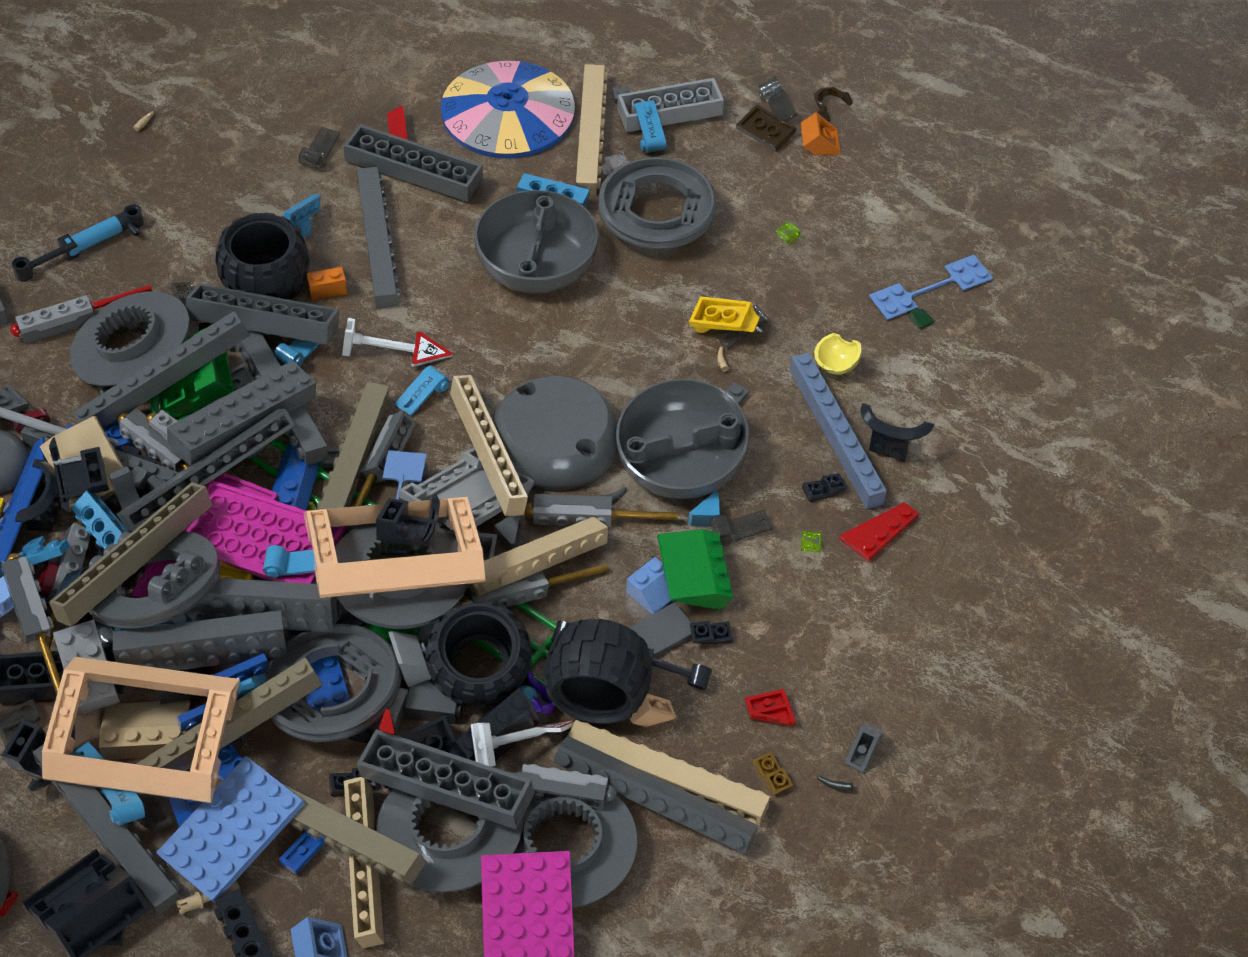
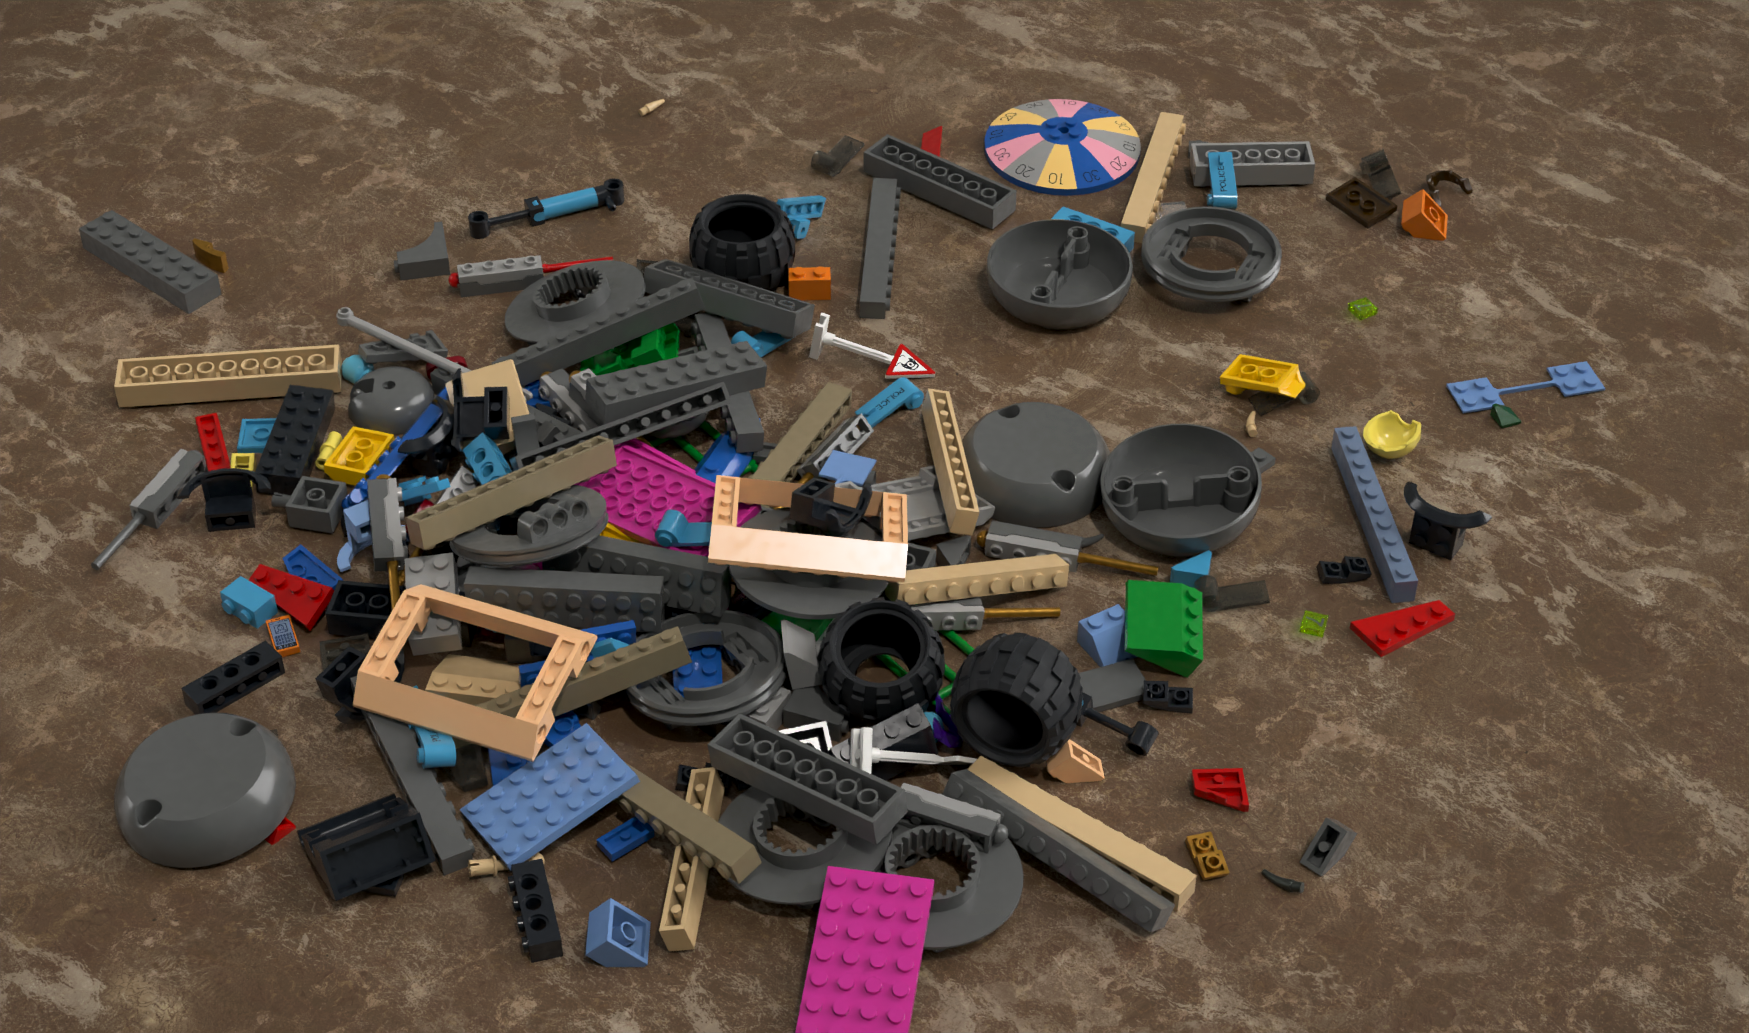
camera: 15 degrees right, 10 degrees down
red slope [379,709,396,735] -> none

